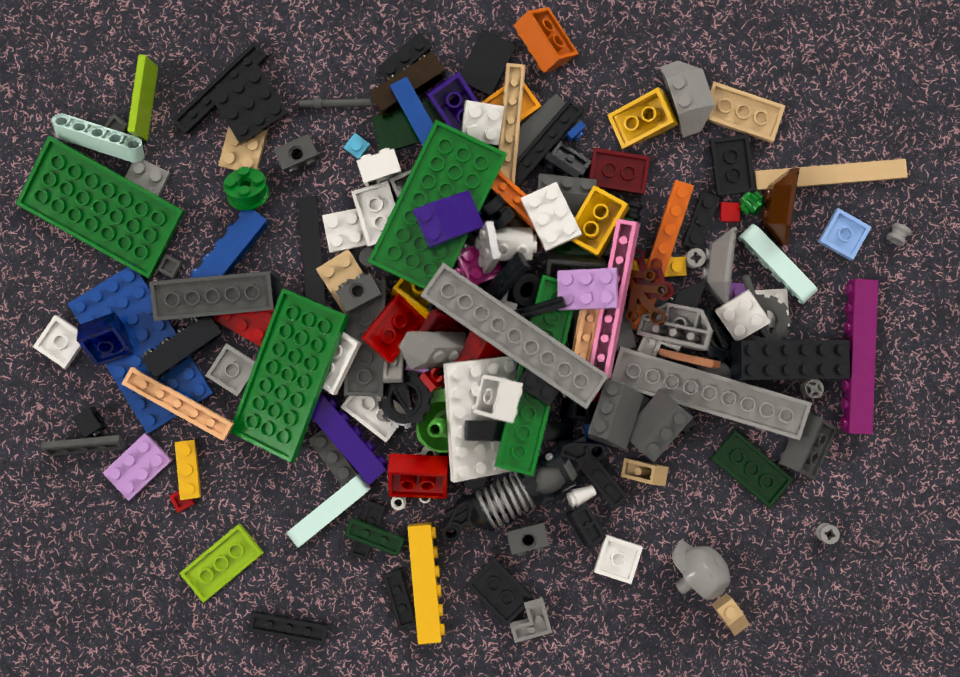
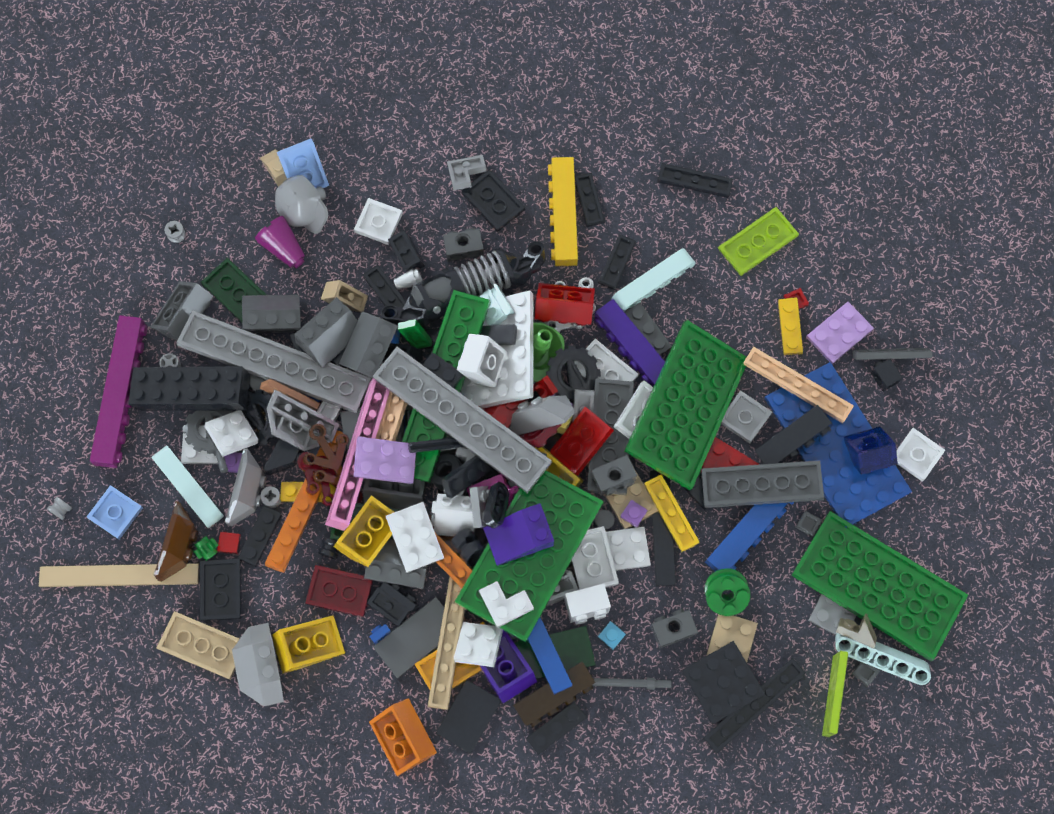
camera: 170 degrees left, 15 degrees down
dark green tile [344,517,405,557] -> none
black tile [515,99,585,187] -> none
none -> dark grey slope [242,295,301,333]
none -> magenta cone [255,216,305,268]
none -> light blue plate [277,139,329,188]
none -> green plate [398,319,432,349]
none -> light aqua plate [479,284,515,325]
none -> white plate [479,581,534,628]
none -> black plate [484,482,510,529]
none -> medium lavender plate [620,500,648,528]
none -> yellow plate [644,474,700,552]
none -> slope [836,613,877,649]

